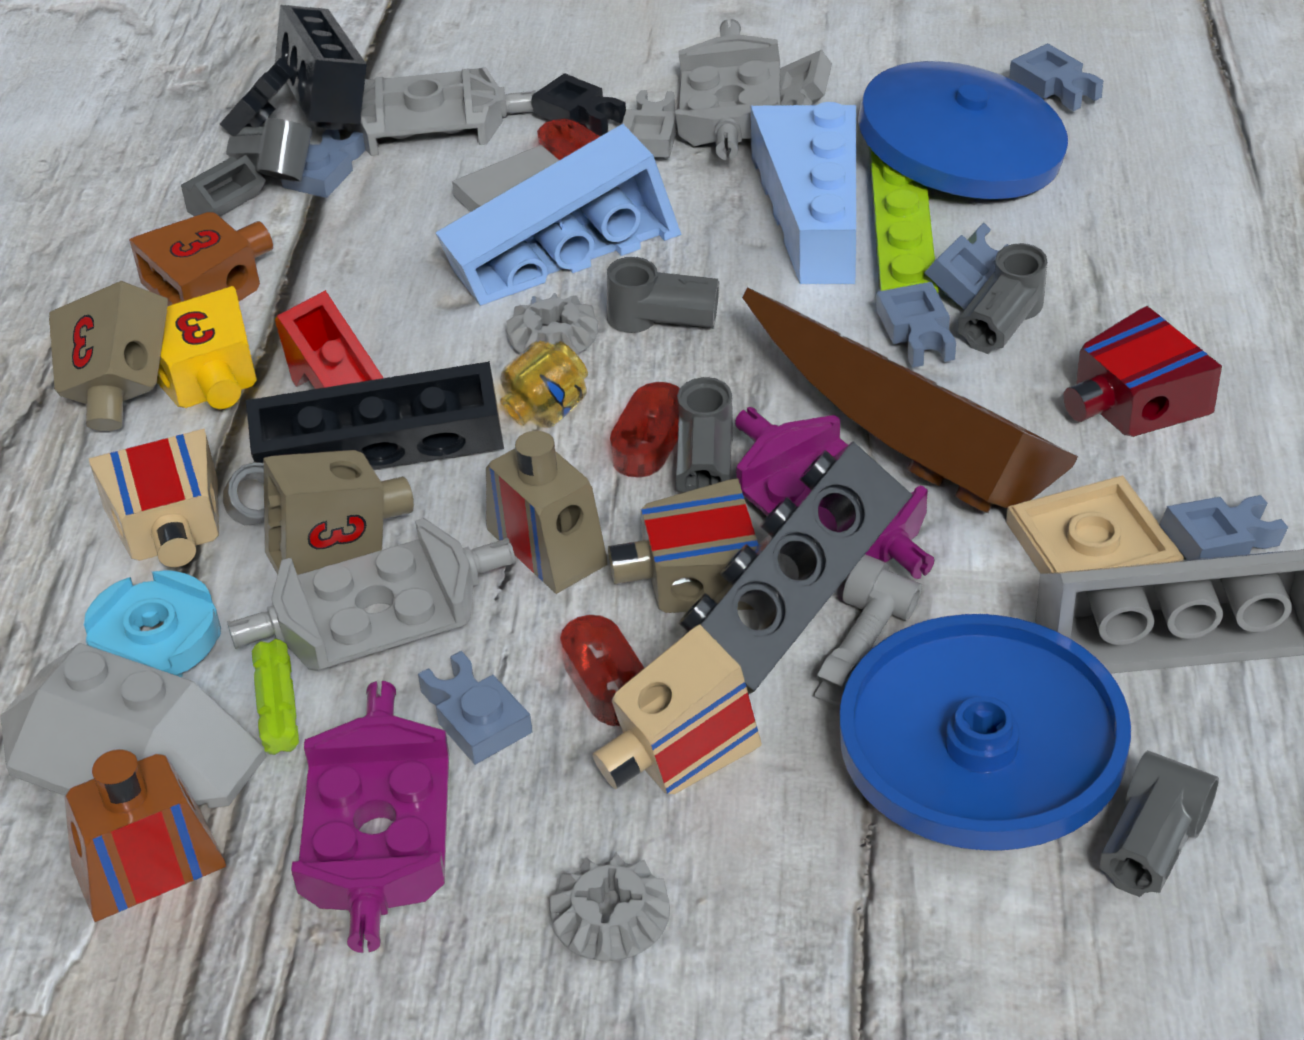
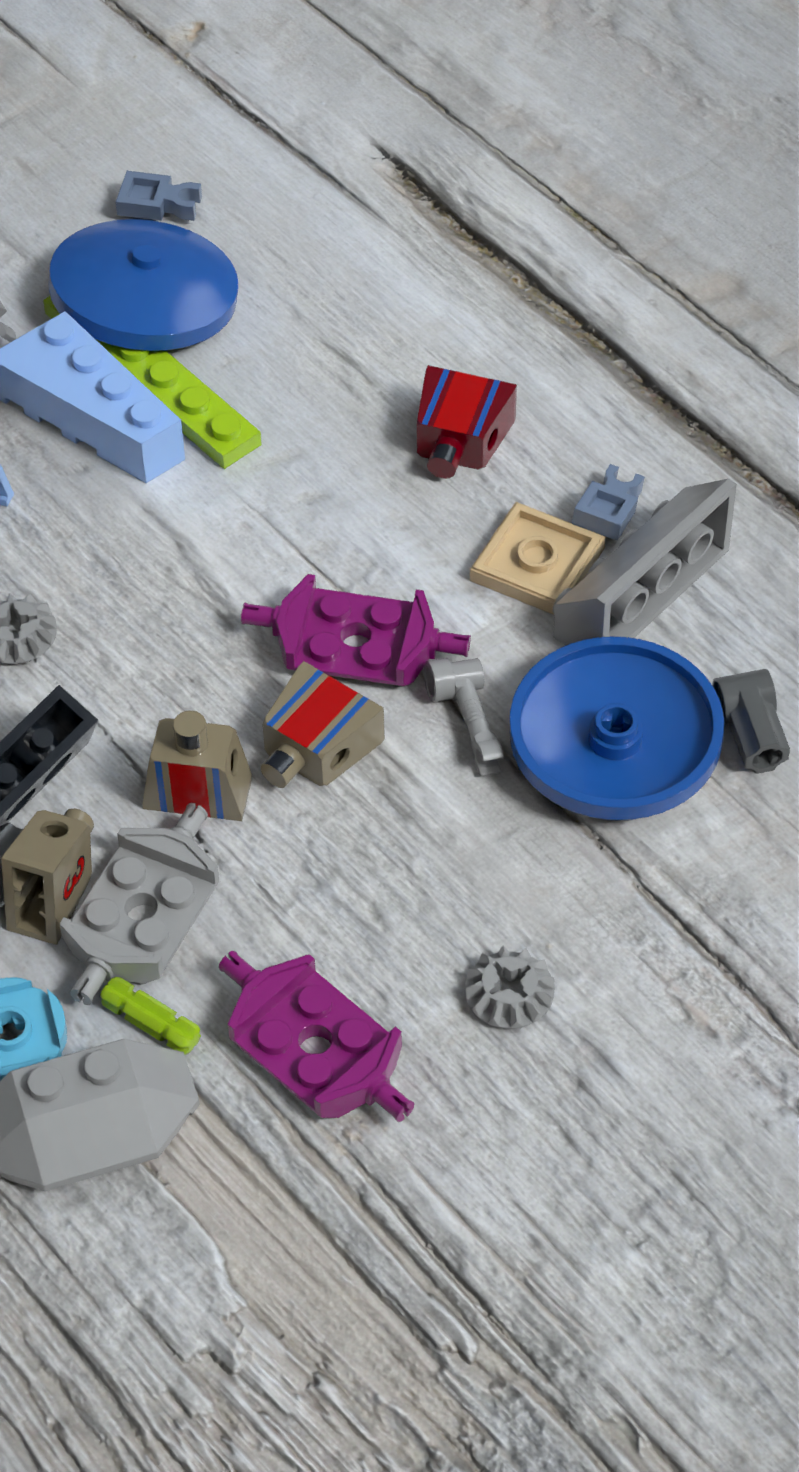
camera: 45 degrees left, 10 degrees up
dark orange torso [64,749,226,923] -> none
sand blue plate [418,651,533,765] -> none
clear yellow head [500,341,589,428] -> none
clear red beam [560,615,644,726] -> none
tan torso [592,624,762,794] -> none
dark grey piece [607,257,720,333] -> none
clear red beam [610,382,680,478] -> none
dark grey piece [676,377,733,492] -> none
black brick [679,441,913,695] -> none
reddish brown wedge [742,287,1078,513] -> none
sand blue plate [876,282,956,368] -> none
sand blue plate [925,222,1008,310] -> none
dark grey piece [958,243,1048,354] -> none

